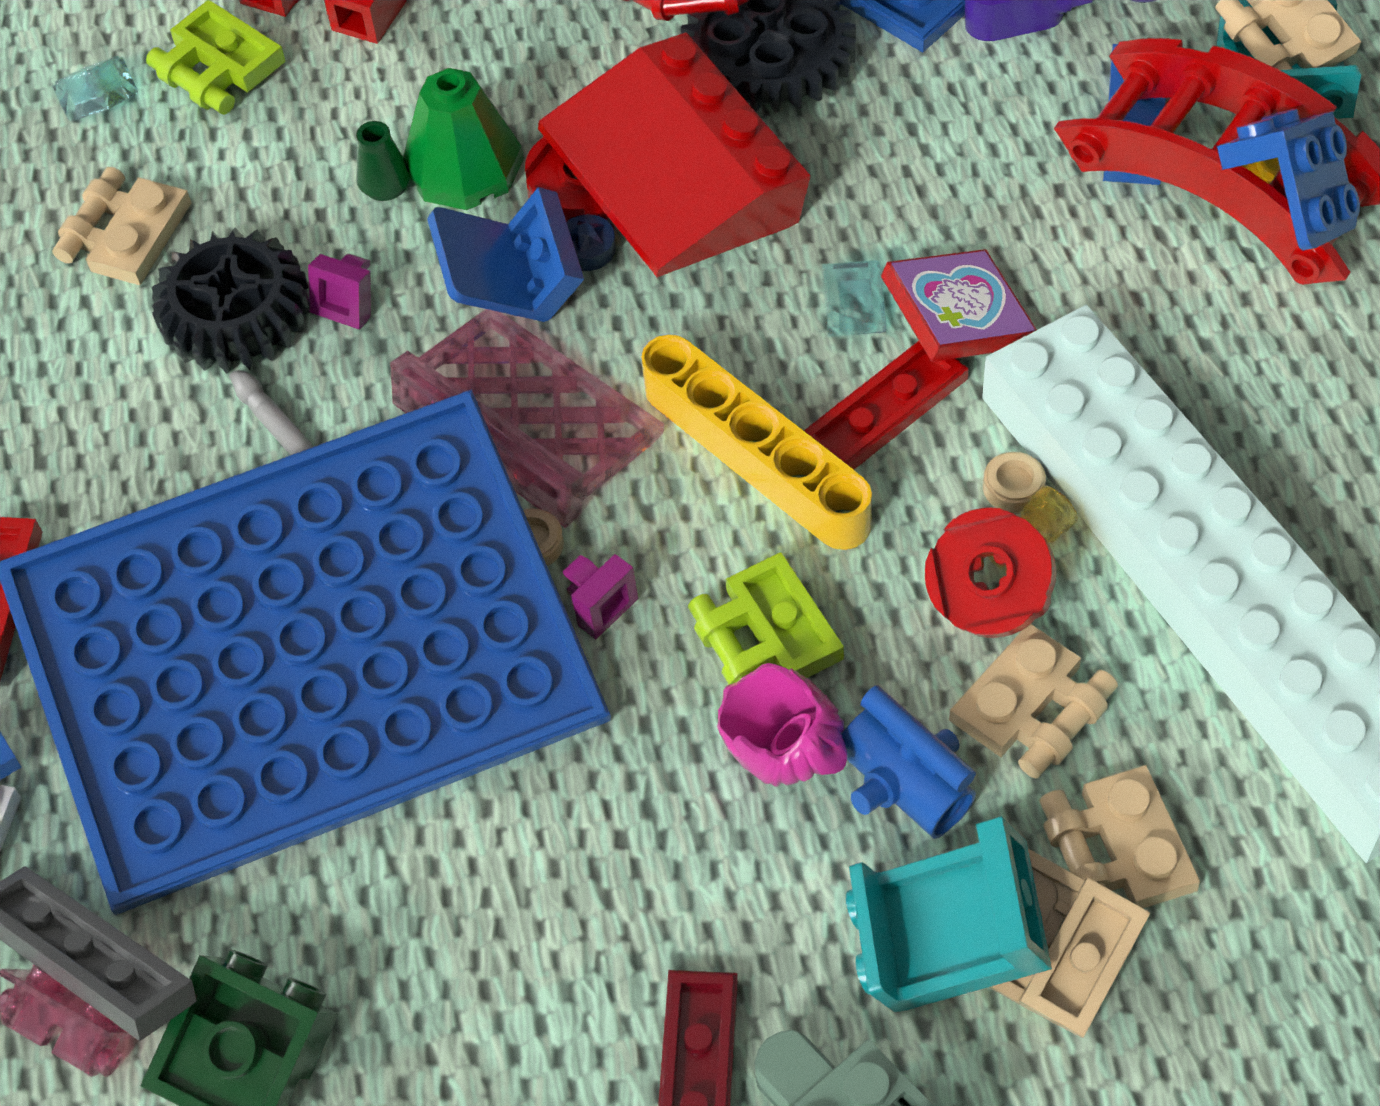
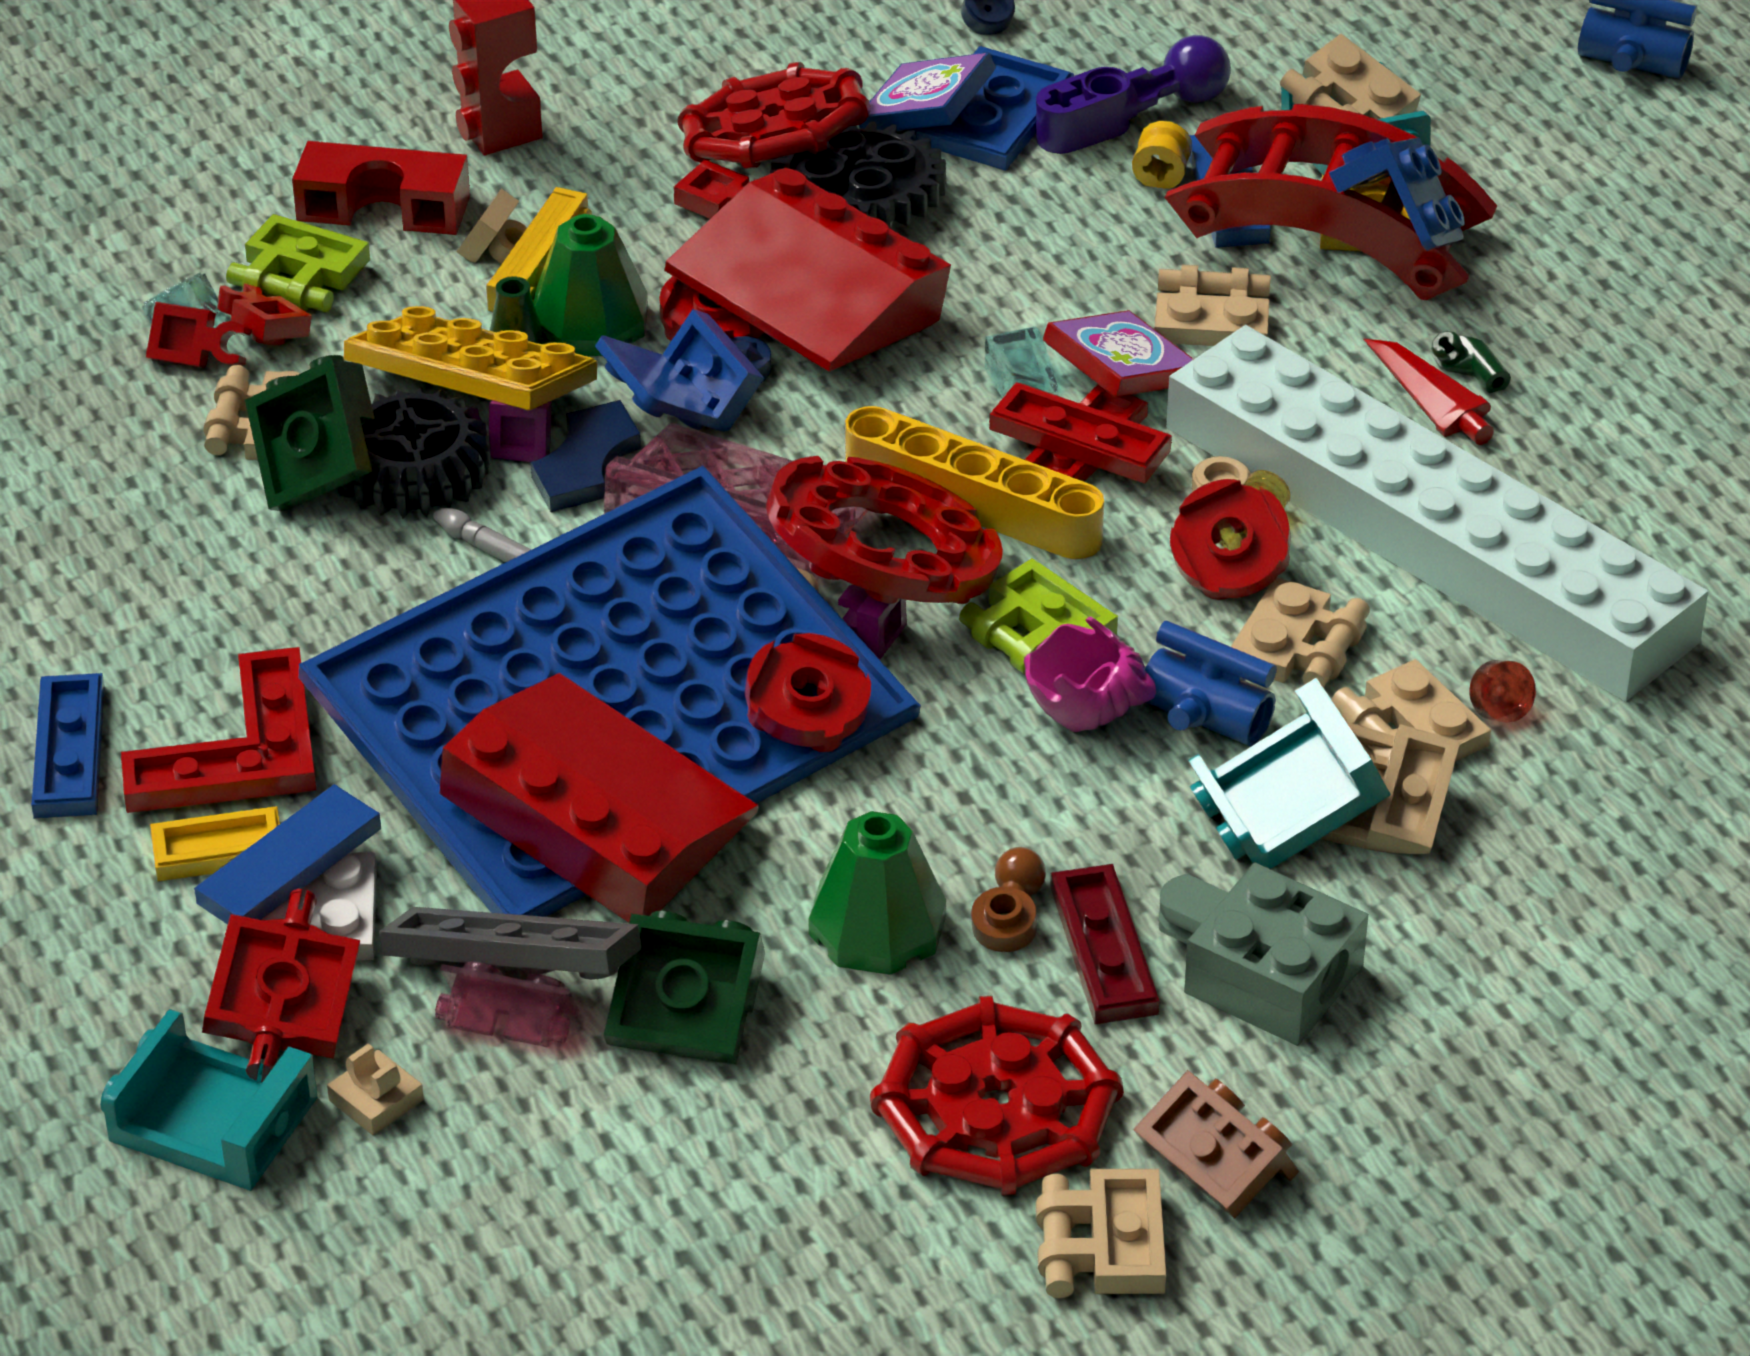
camera: 20 degrees left, 15 degrees down
none -> red plate [146,302,252,368]
none -> red plate [217,283,312,345]
none -> dark green plate [245,355,375,511]
none -> yellow tile [344,306,598,410]
none -> red slope [439,673,758,923]
none -> tan tile [456,188,527,264]
none -> yellow piece [486,187,592,312]
none -> dark blue tile [530,400,641,512]
none -> red plate [673,160,750,219]
none -> red plate [745,633,871,752]
none -> red plate [766,456,1003,604]
none -> green cone [808,811,946,975]
none -> dark orange plate [971,847,1046,952]
none -> red tile [989,382,1172,484]
none -> yellow wheel [1132,121,1192,189]
none -> tan plate [1154,264,1271,346]
none -> red bar [1363,338,1494,445]
none -> dark green arm [1431,331,1511,394]
none -> clear red tile [1469,659,1536,723]

